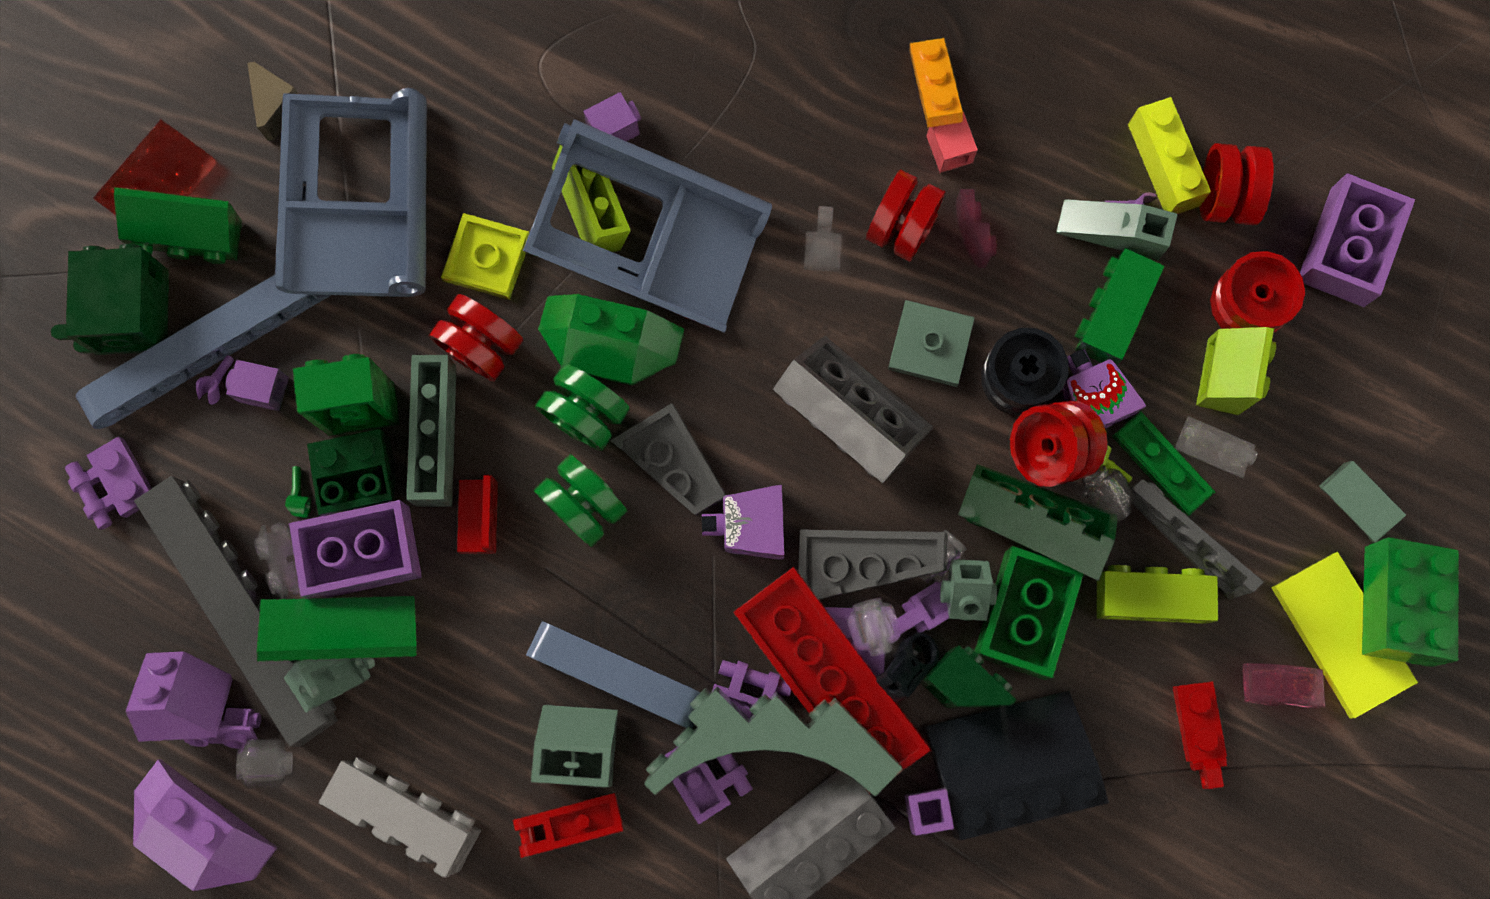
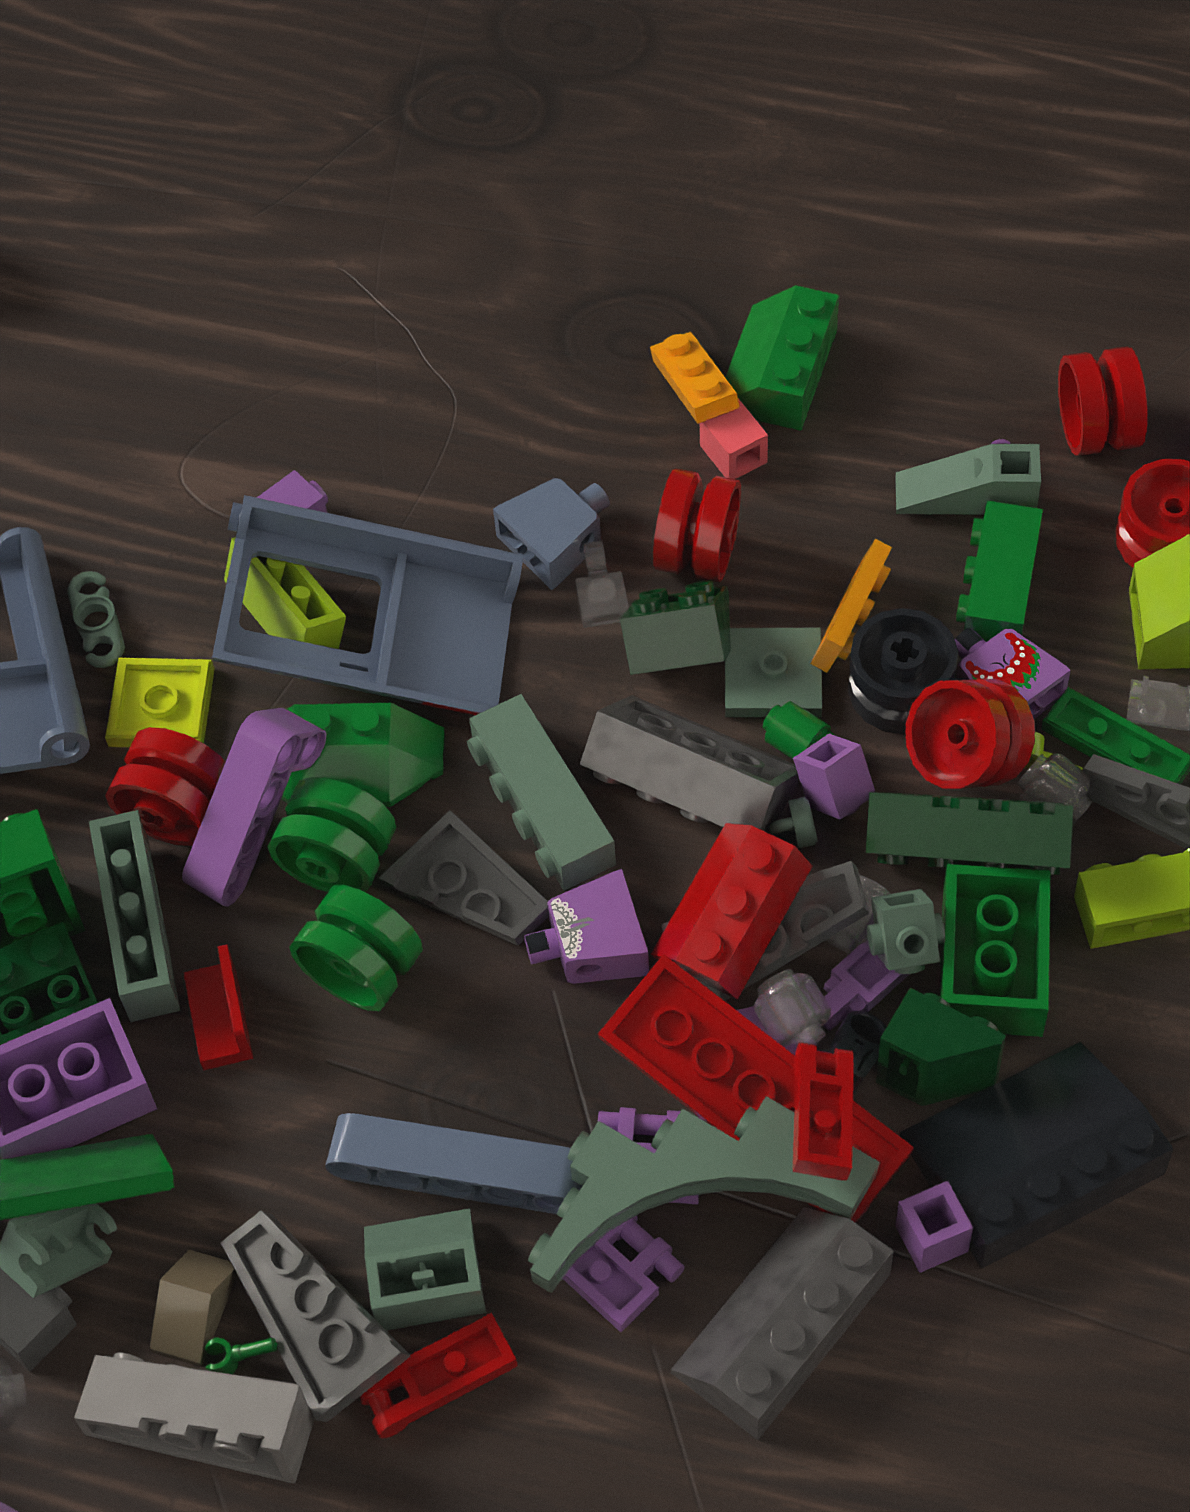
camera: 10 degrees left, 20 degrees down
clear pink slope [956,189,997,268] -> none
neon yellow brick [1128,97,1211,214] -> none
none -> sand green piece [67,571,125,668]
none -> dark tan slope [150,1250,238,1367]
none -> medium lavender beam [182,707,326,906]
none -> green hand [205,1338,277,1375]
none -> dark grey wing [221,1210,411,1423]
none -> sand green brick [467,694,616,891]
none -> sand blue torso [493,478,610,590]
none -> dark green slope [620,581,731,675]
none -> red slope [651,823,813,1000]
none -> green slope [725,285,839,431]
none -> green brick [763,701,837,759]
none -> sand green tile [769,797,817,849]
none -> medium lavender brick [793,734,875,819]
none -> red plate [793,1042,854,1181]
none -> light orange plate [810,538,892,673]

